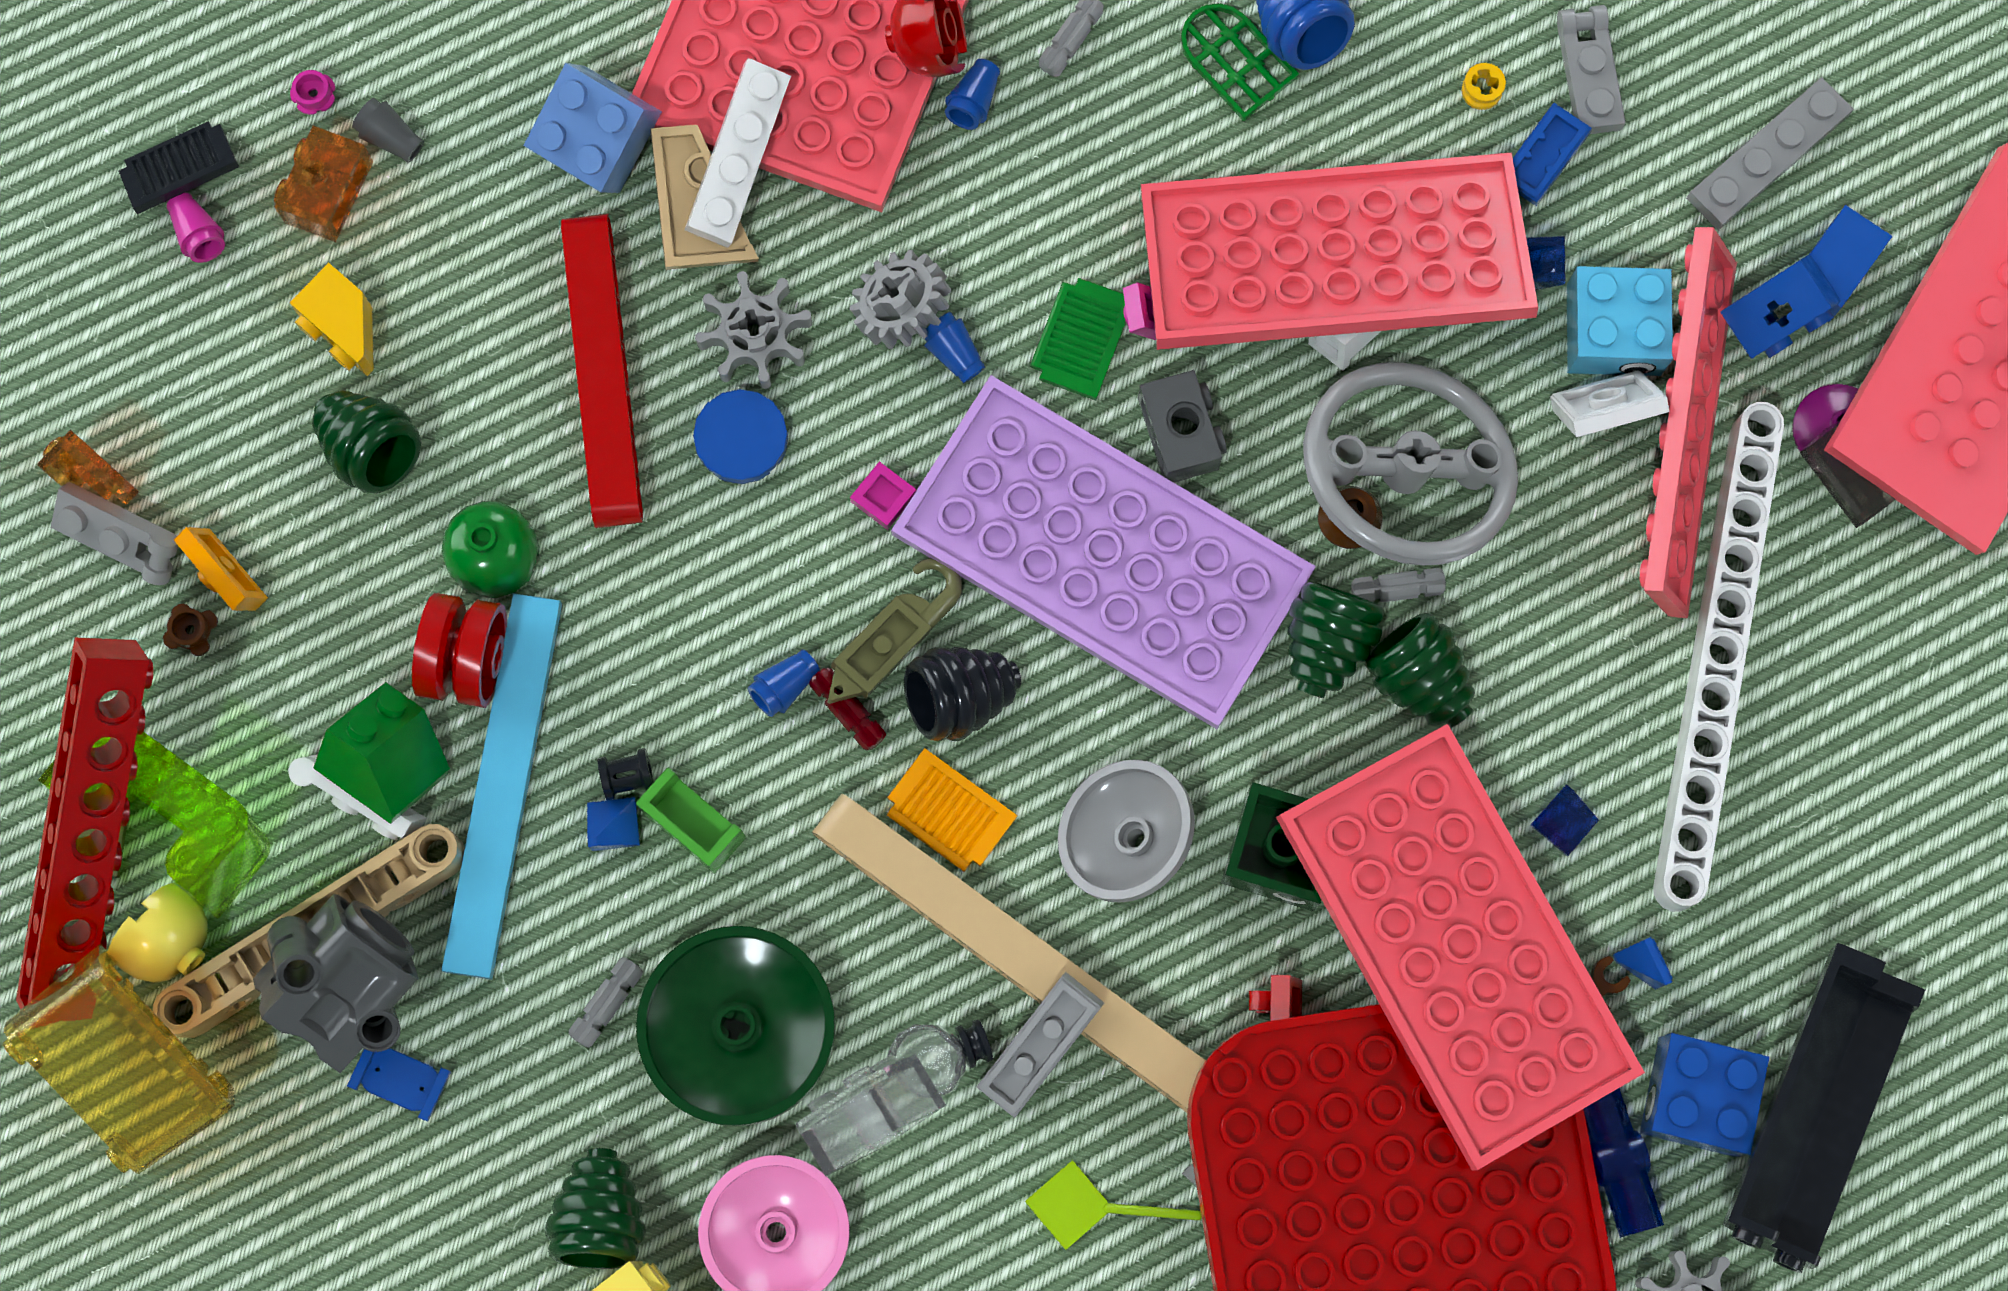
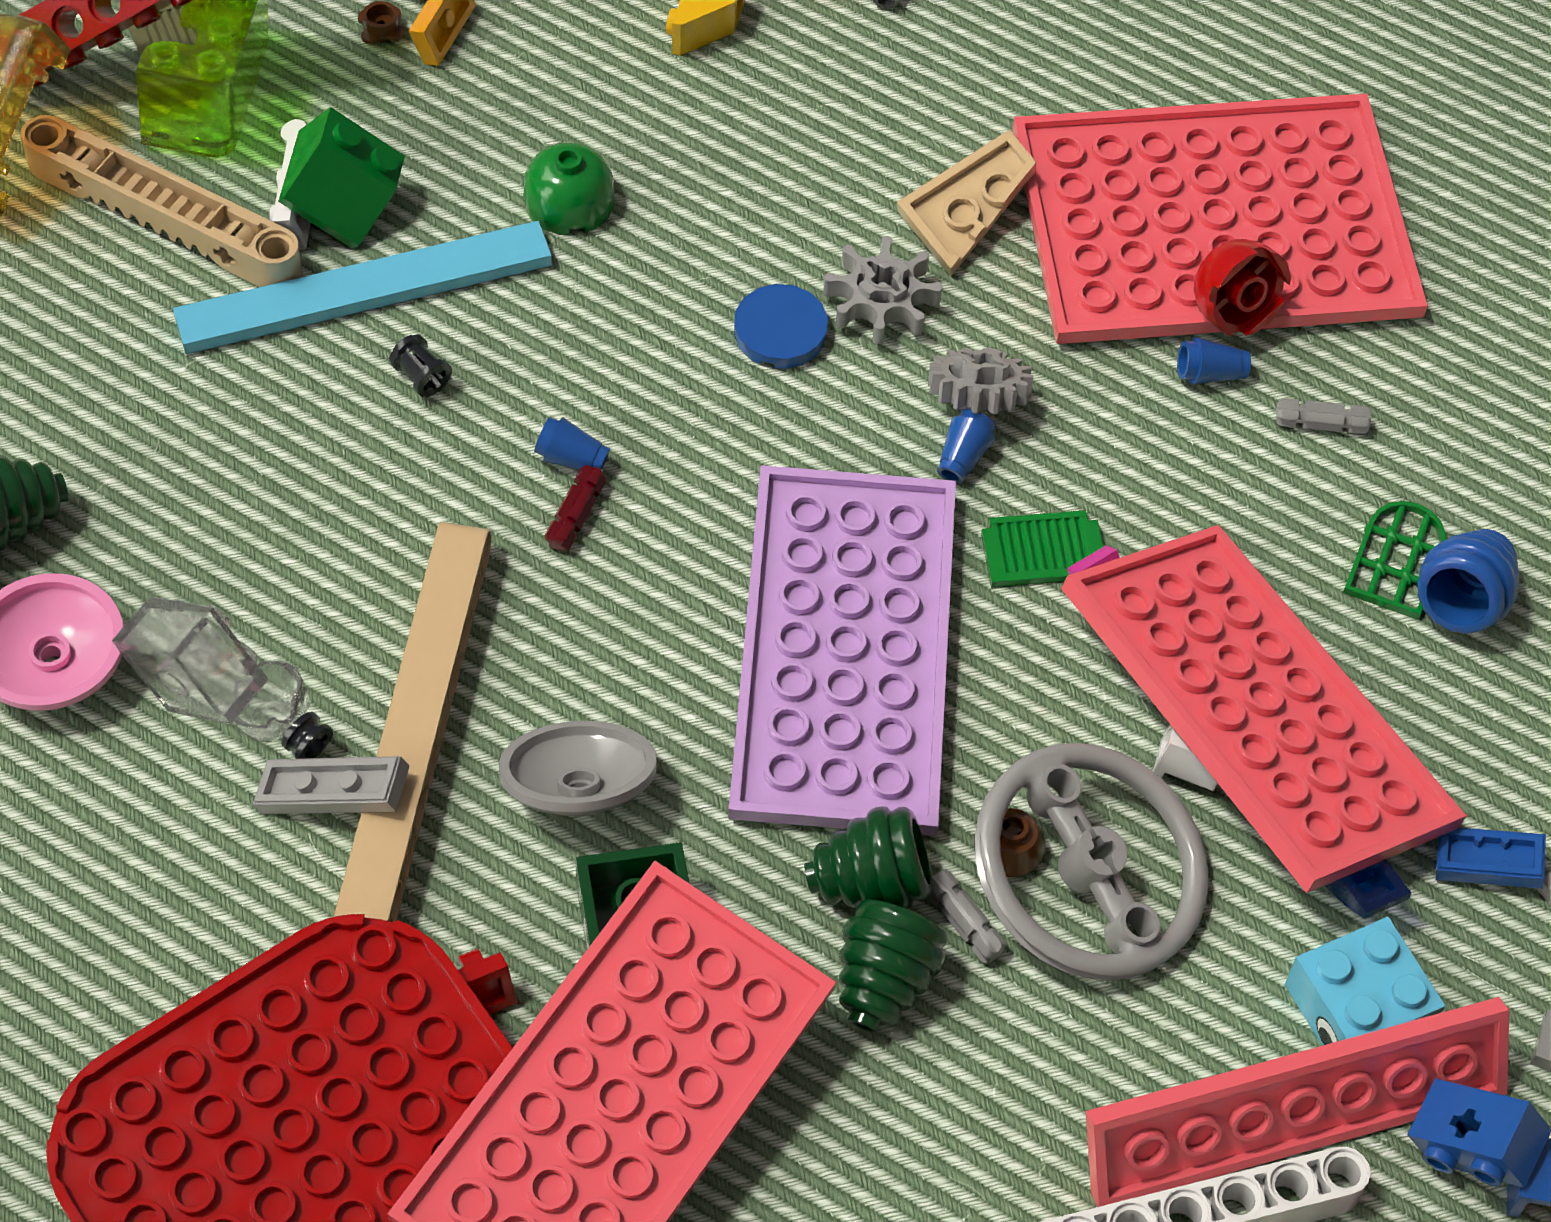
camera: 60 degrees right, 20 degrees down
light yellow cylinder [108,883,208,983] -> none
dark grey piece [253,894,419,1073] -> none
dark green piece [312,390,422,494] -> none
blue piece [347,1048,451,1122] -> none
red wheel [412,592,507,708] -> none
medium blue brick [523,63,662,193] -> none
red beam [561,213,643,529] -> none
light grey axle [568,957,643,1048] -> none
blue slope [587,797,640,851] -> none
bright green panel [636,767,746,874] -> none
dark green dish [636,926,836,1126] -> none
white plate [685,58,791,248] -> none
olive plate [827,558,963,704] -> none
dark pink plate [850,461,917,530] -> none
light orange window [887,748,1018,872] -> none
black piece [904,647,1021,741] -> none
lime piece [1025,1160,1202,1250] -> none
dark grey brick [1138,370,1227,483] -> none
yellow bush [1461,63,1506,110] -> none
clear blue slope [1530,784,1599,856] -> none
white tile [1550,370,1670,437] -> none

